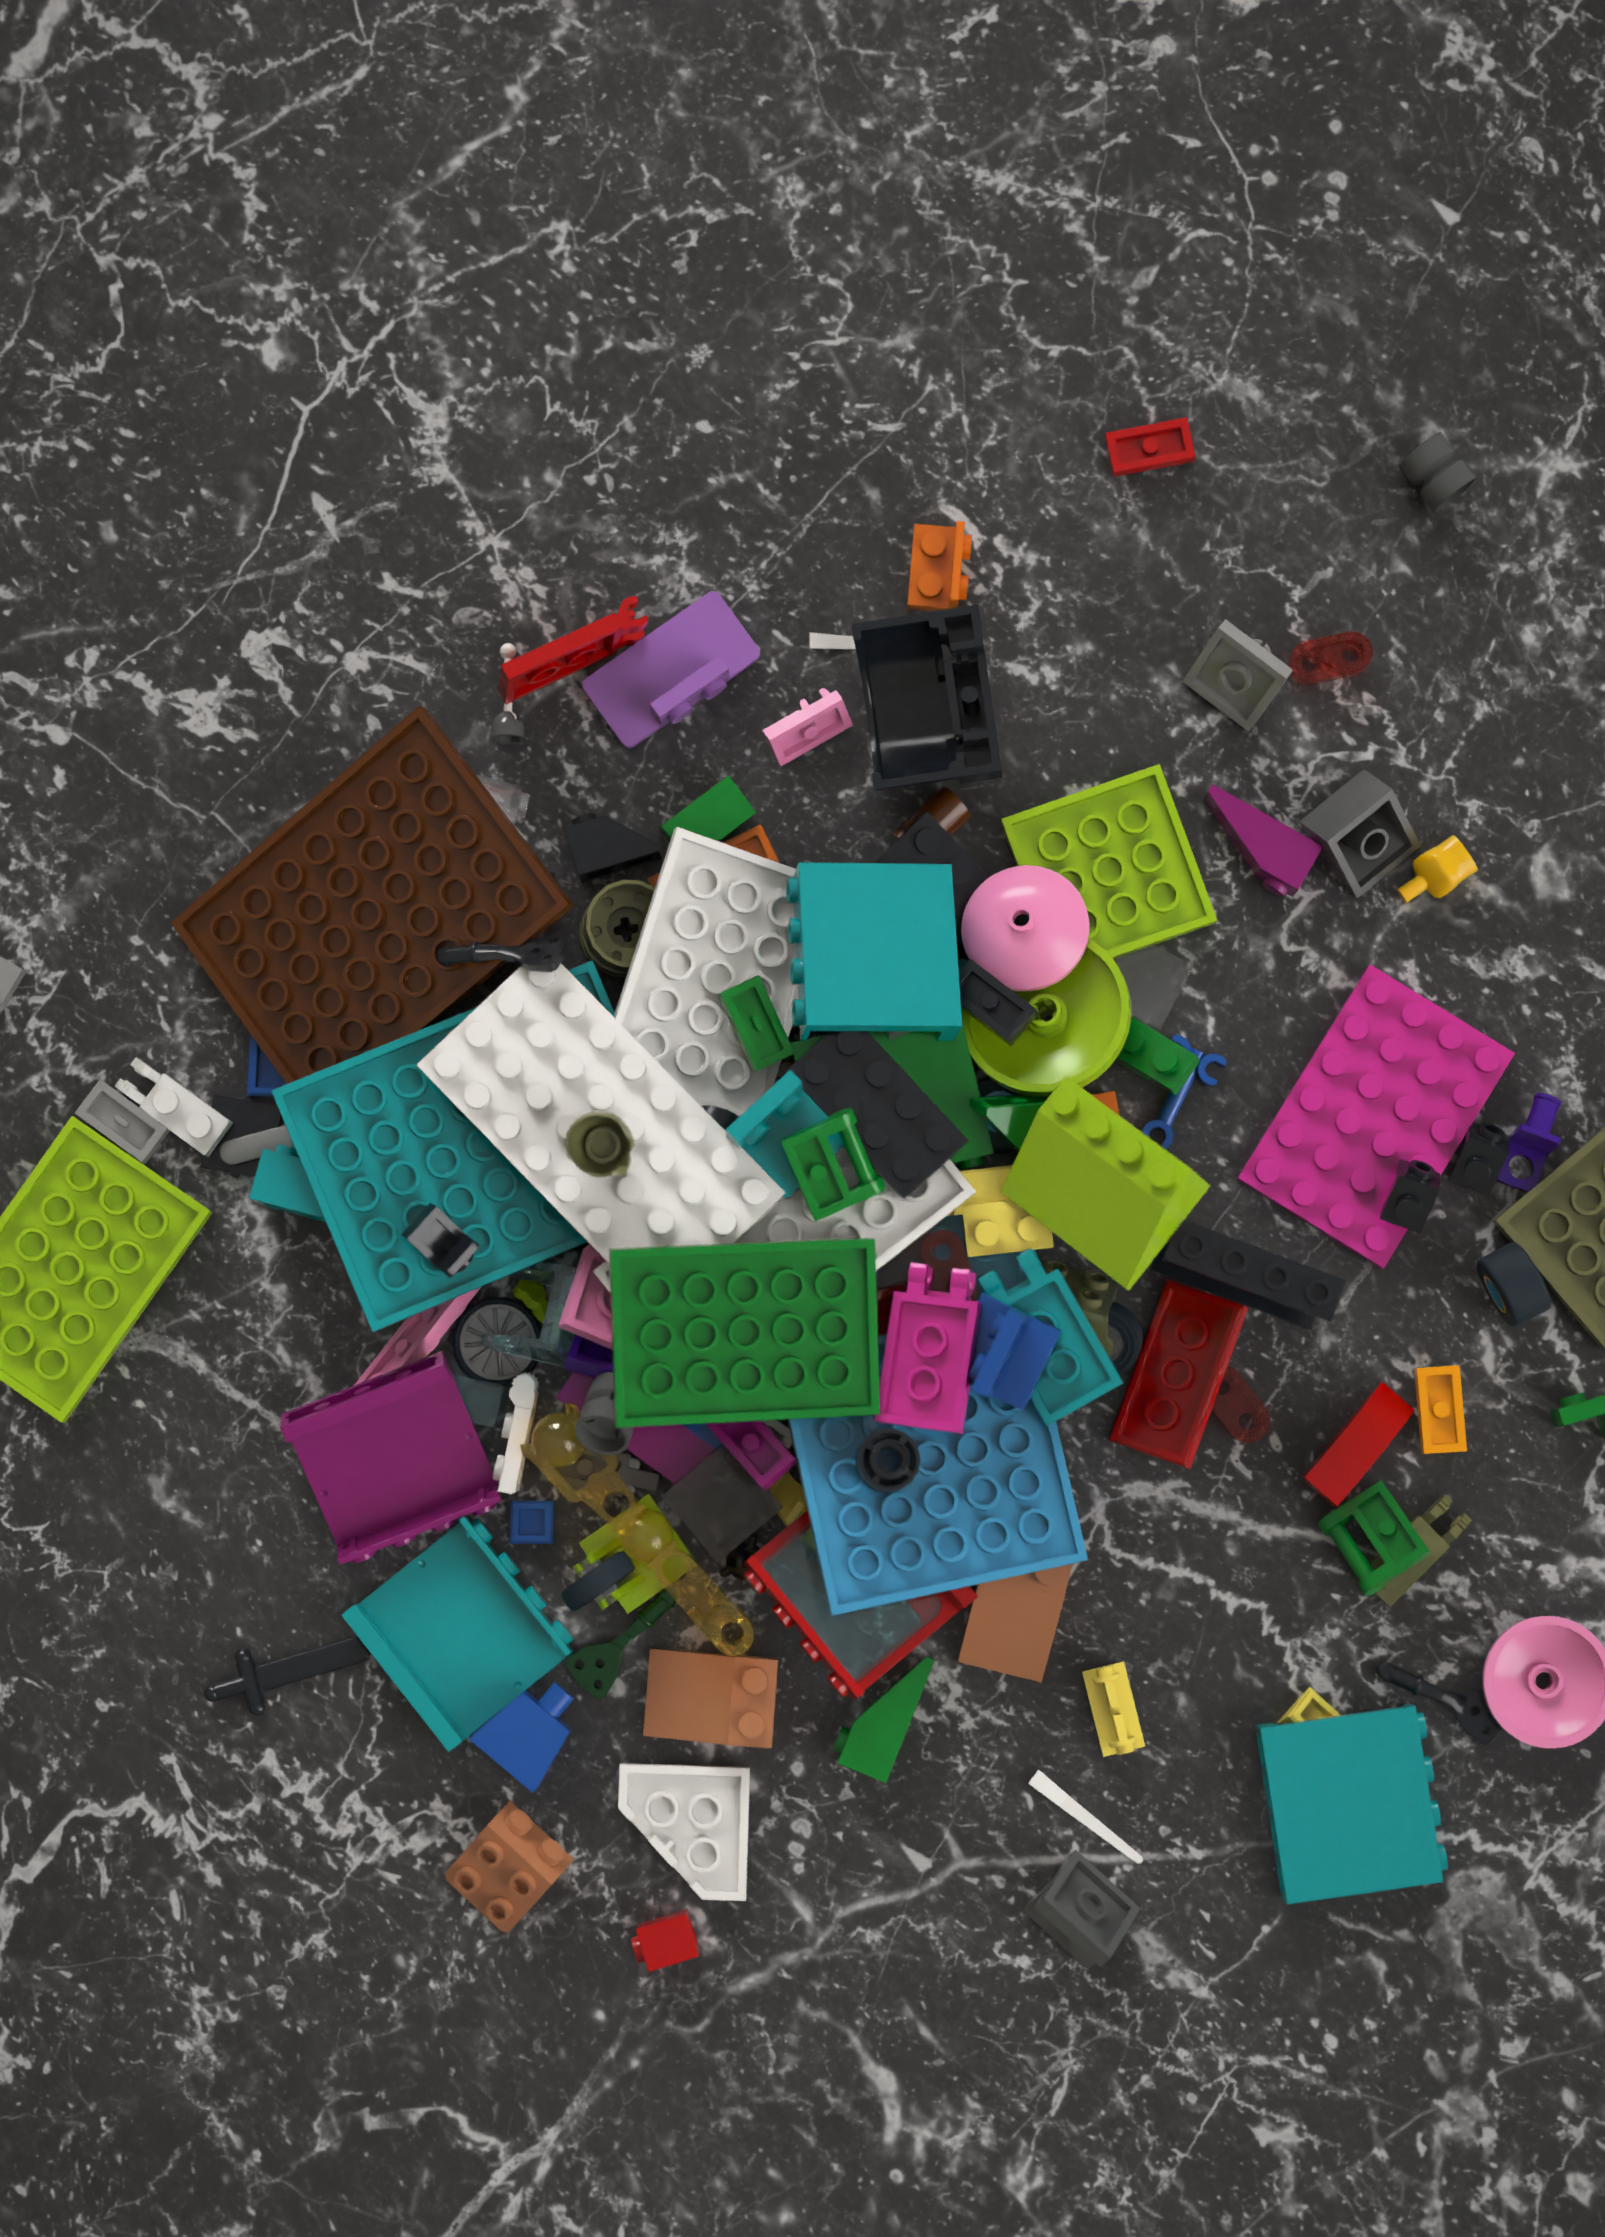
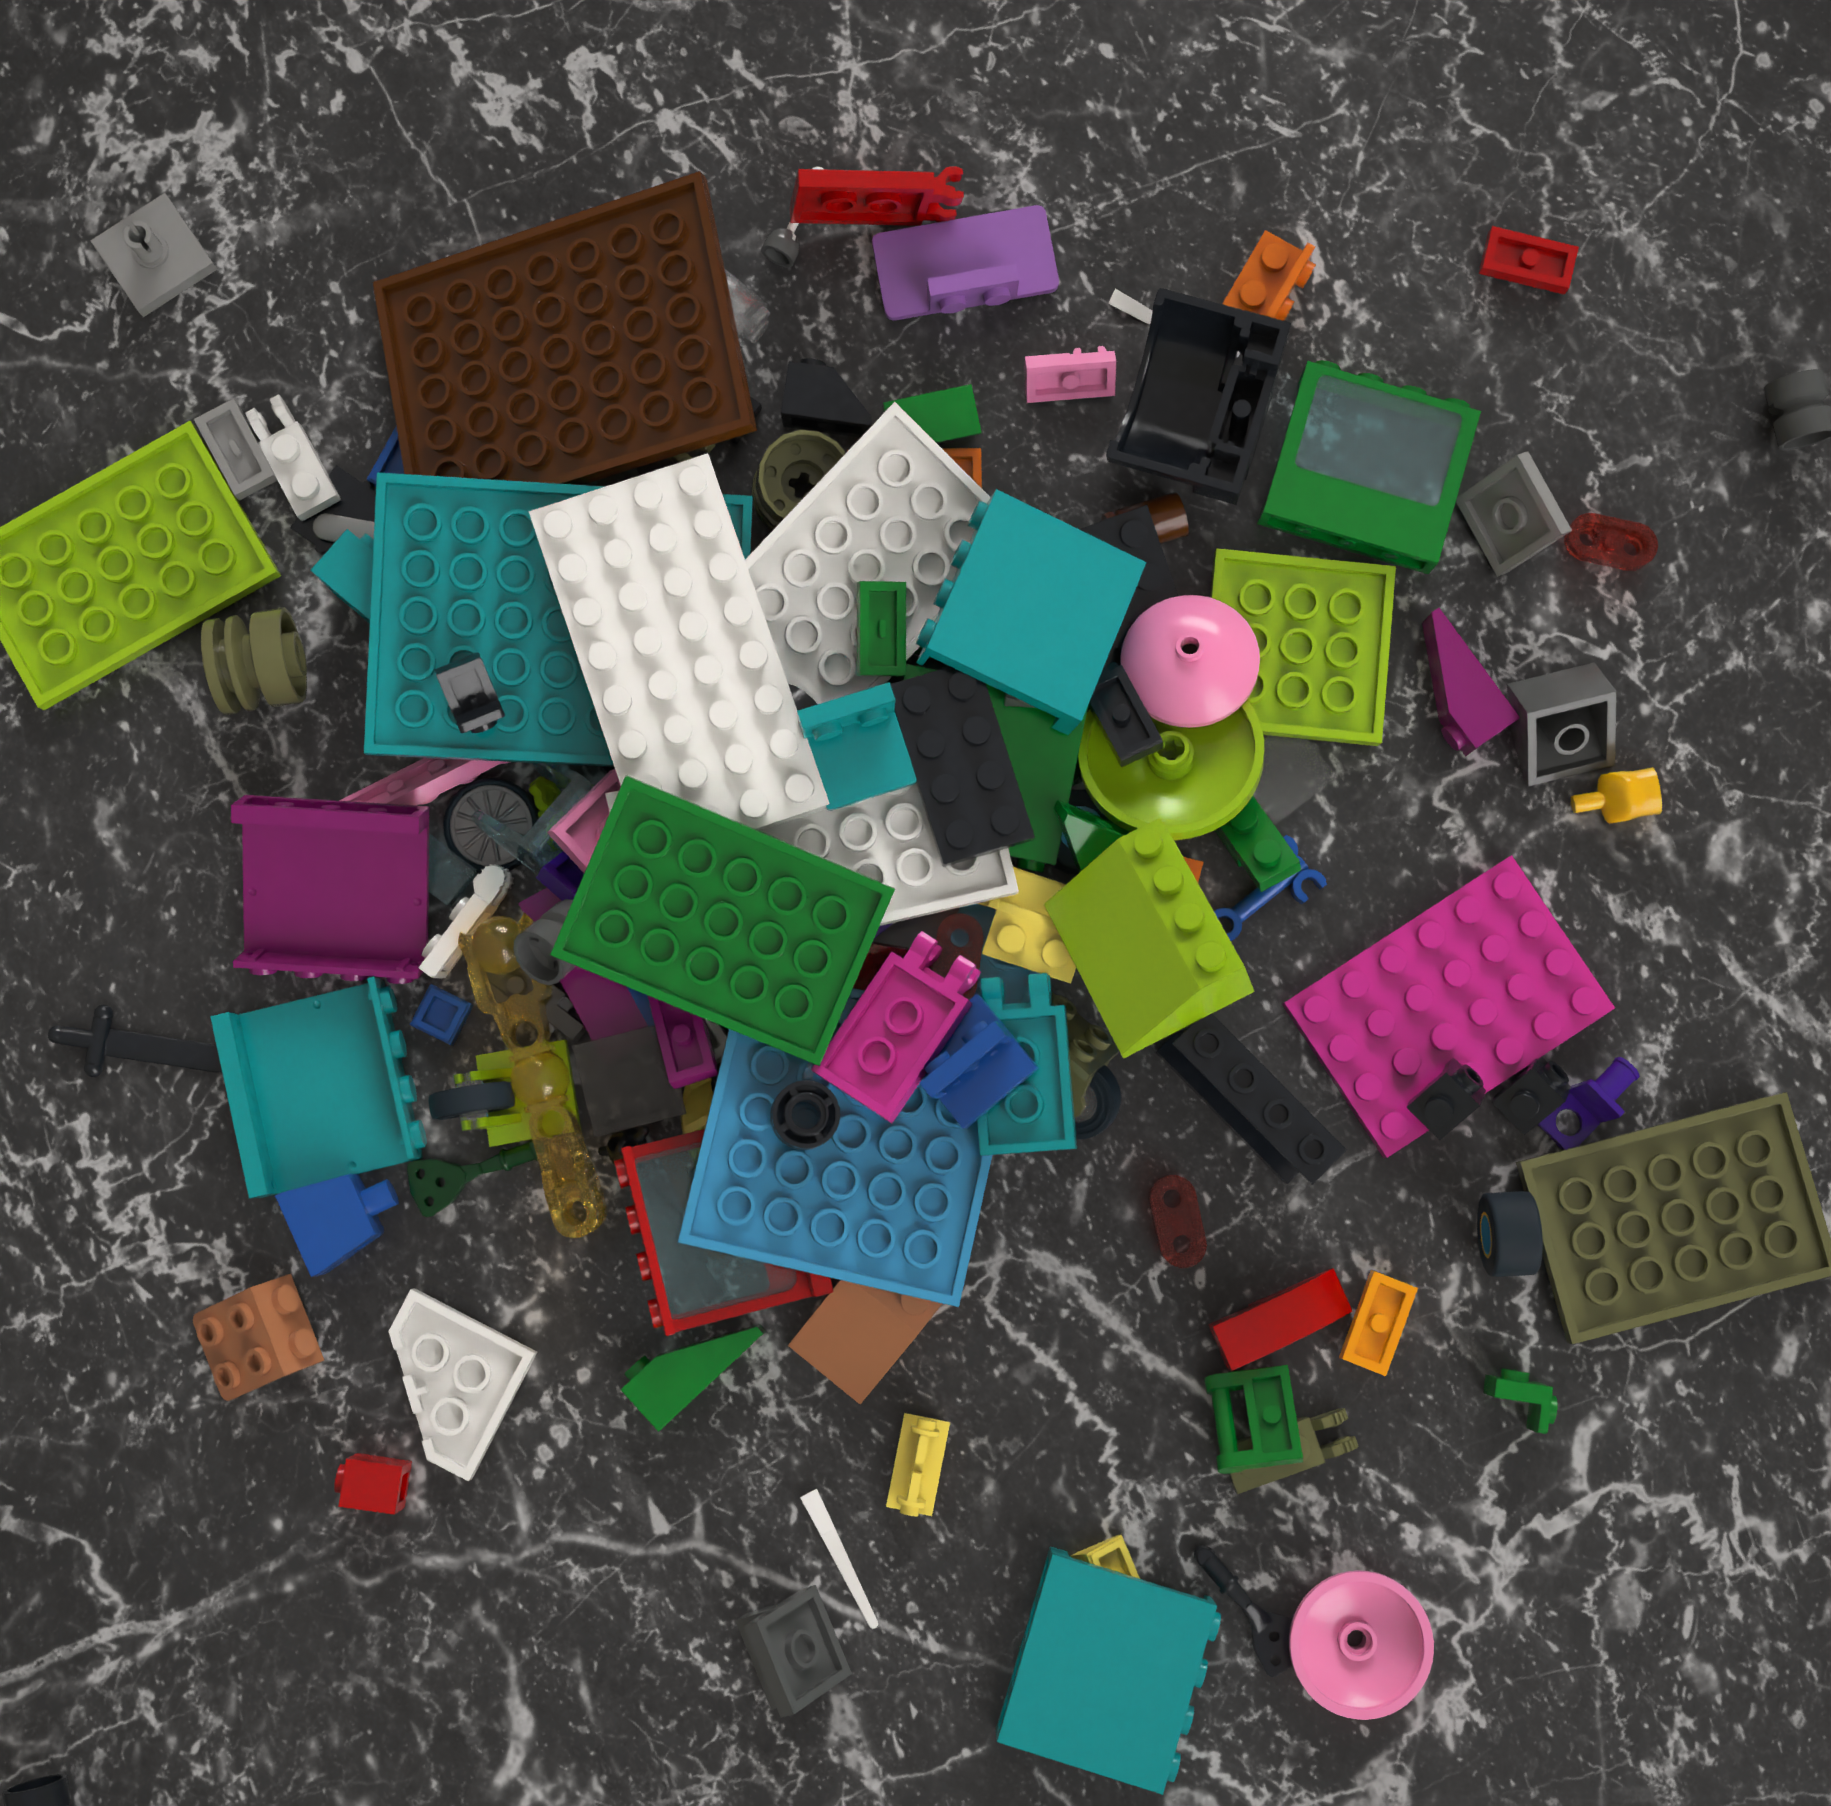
camera: 20 degrees right, 0 degrees up
black piece [436,932,568,972] -> none
olive hair [565,1110,634,1177] -> none
nougat slope [643,1648,779,1749] -> none
green plate [779,1108,886,1222] -> none
red tile [1108,1280,1248,1469] -> none
none -> olive wheel [201,607,307,715]
none -> panel [1257,360,1481,574]

